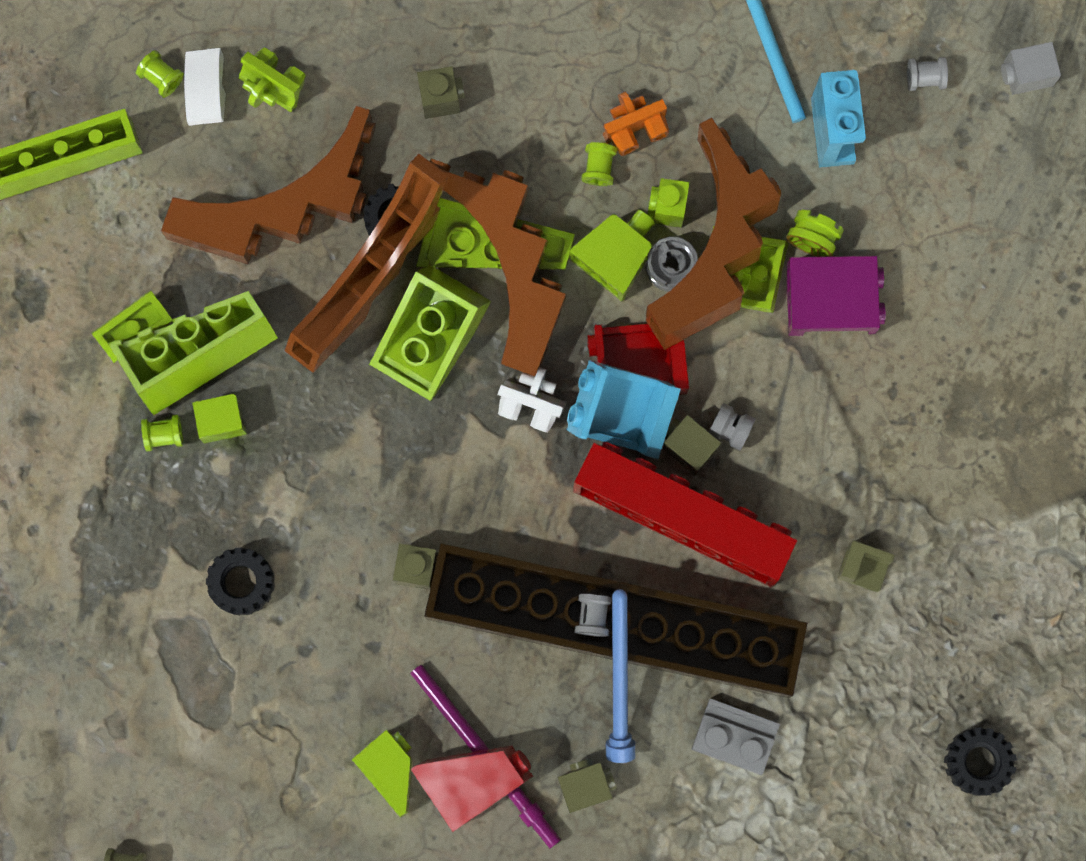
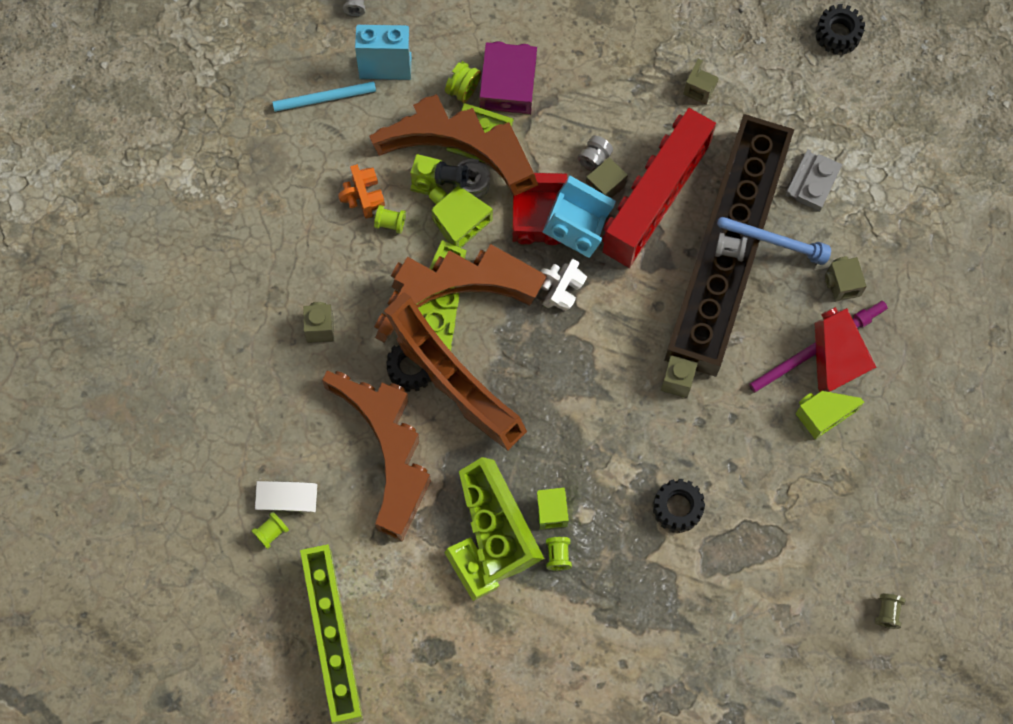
camera: 85 degrees left, 10 degrees down
lime hips [238,47,306,112] -> none
lime slope [369,265,491,401] -> none
none -> black bush [435,161,469,188]

